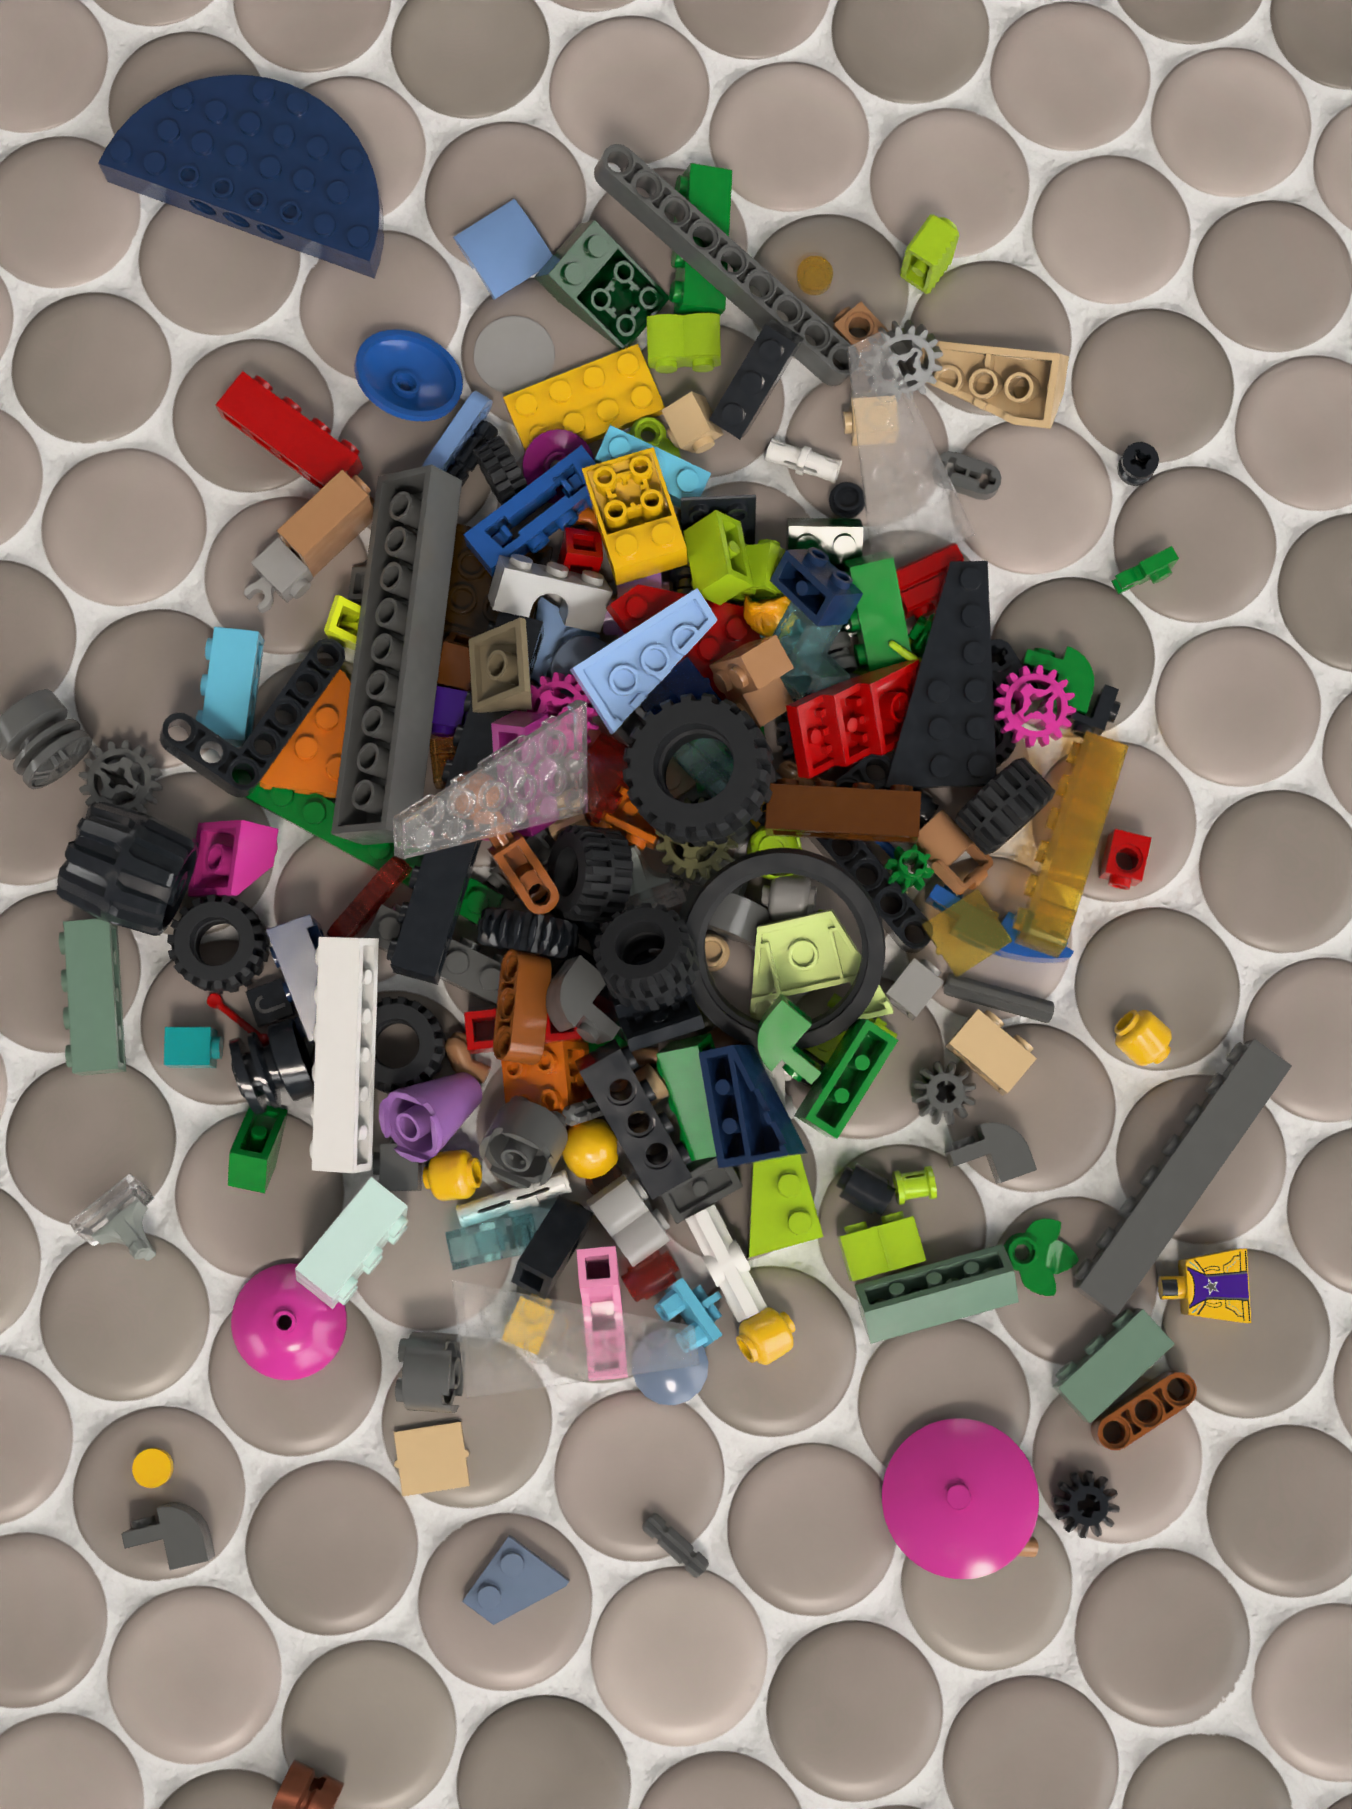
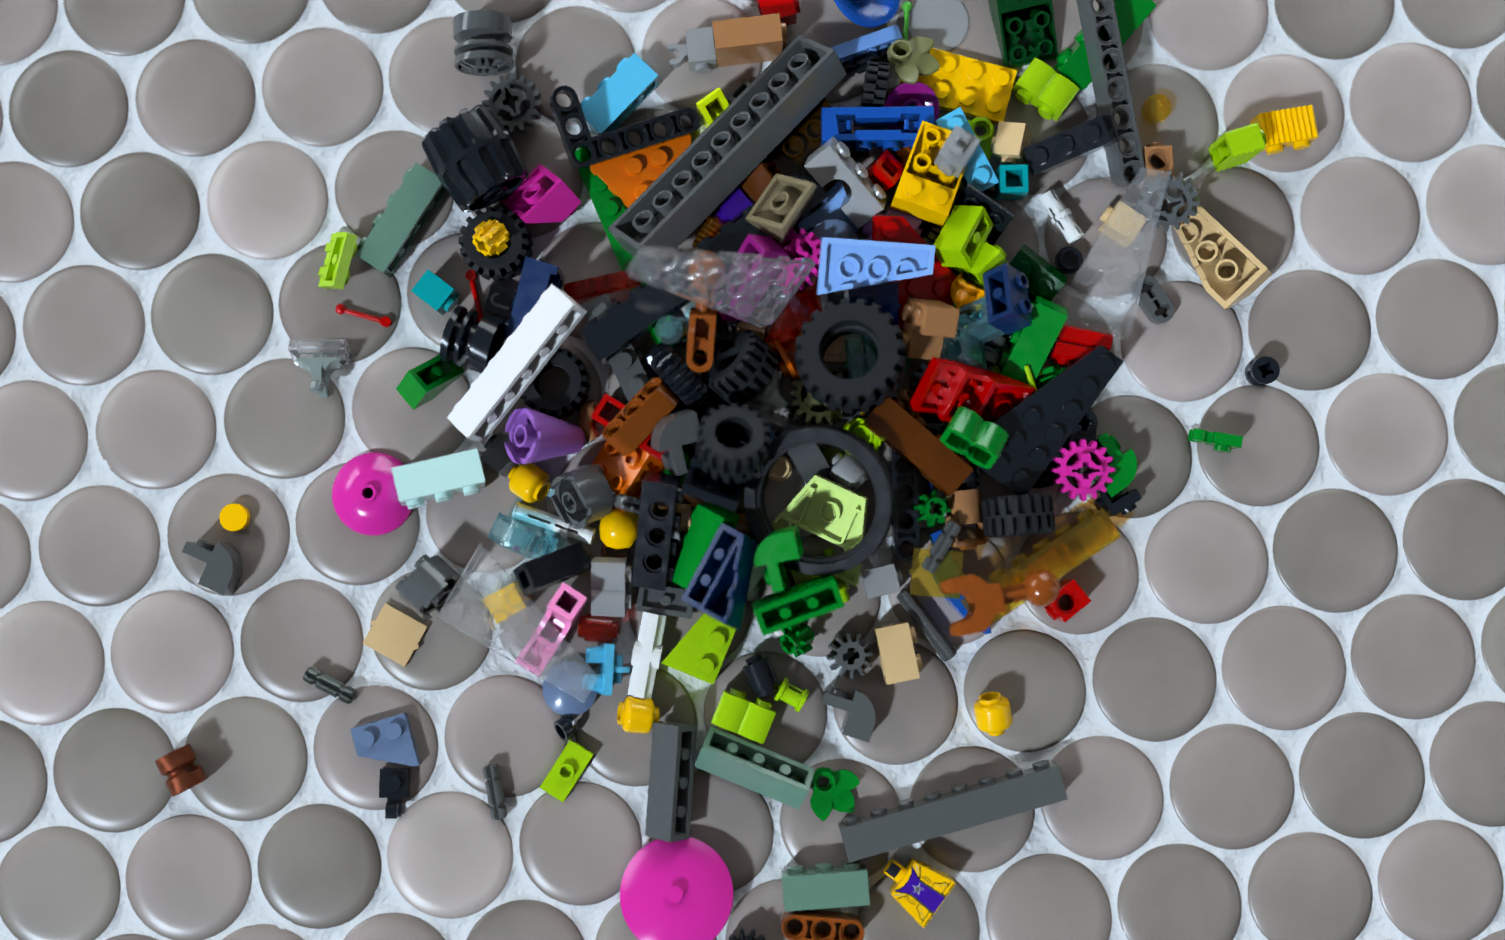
camera: 40 degrees right, 5 degrees up
none -> pearl dark grey axle [303,667,357,704]
none -> lime plate [318,232,358,290]
none -> red hinge [335,304,392,328]
none -> black plate [379,768,411,819]
none -> yellow gear [472,219,510,256]
none -> lime plate [539,739,594,803]
none -> black hinge [554,716,578,742]
none -> dark grey brick [645,720,697,842]
none -> clear light blue brick [655,315,689,344]
none -> green gear [780,623,814,658]
none -> olive plate [887,36,940,84]
none -> bright green hinge [901,1,913,56]
none -> dark grey axle [922,520,961,573]
none -> light grey brick [934,125,981,178]
none -> dark orange piece [939,569,1060,636]
none -> green brick [940,406,1009,469]
none -> teal brick [995,164,1029,201]
none -> yellow brick [1250,104,1319,155]

